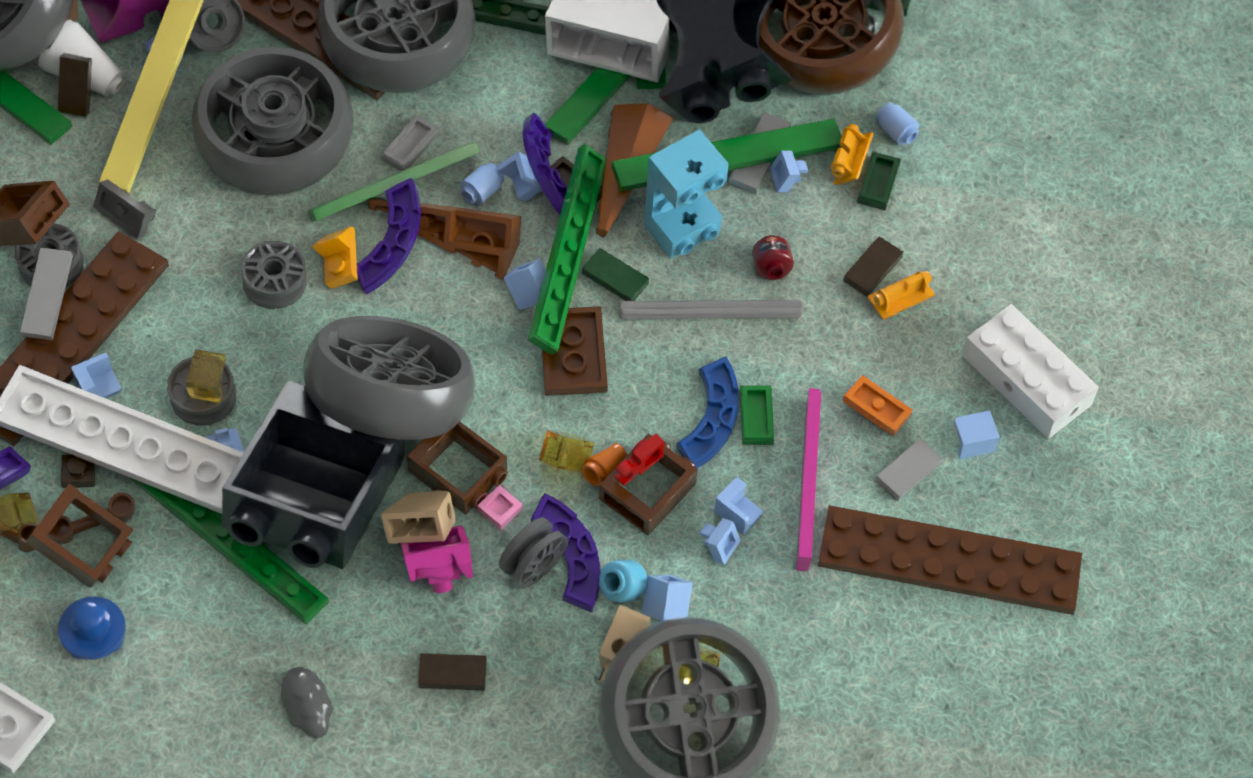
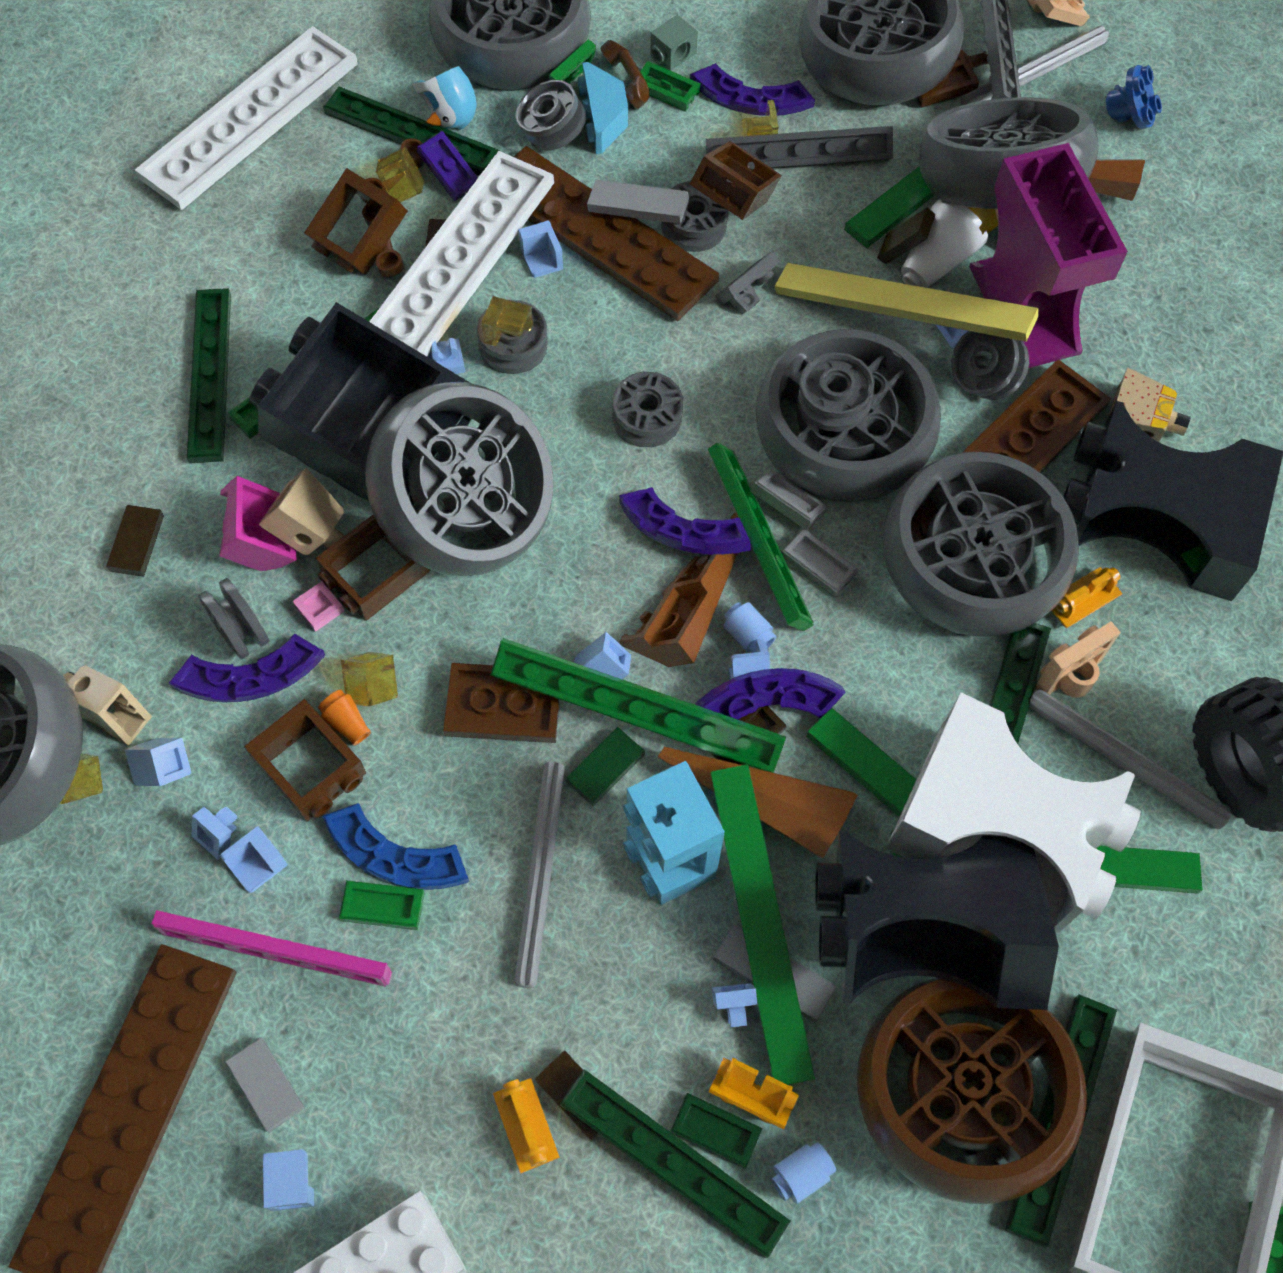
camera: 100 degrees right, 5 degrees up
blue plate [58,596,126,660] -> none
dark grey arm [281,667,334,738] -> none
light orange slope [312,226,358,288] -> none
medium azure head [599,559,648,603] -> none
red plate [615,433,665,486] -> none
dark red head [752,235,794,280] -> none
orange plate [843,375,913,436] -> none
none -> dark green tile [187,288,231,463]
none -> dark green tile [560,1069,791,1258]
none -> light grey tile [751,469,828,530]

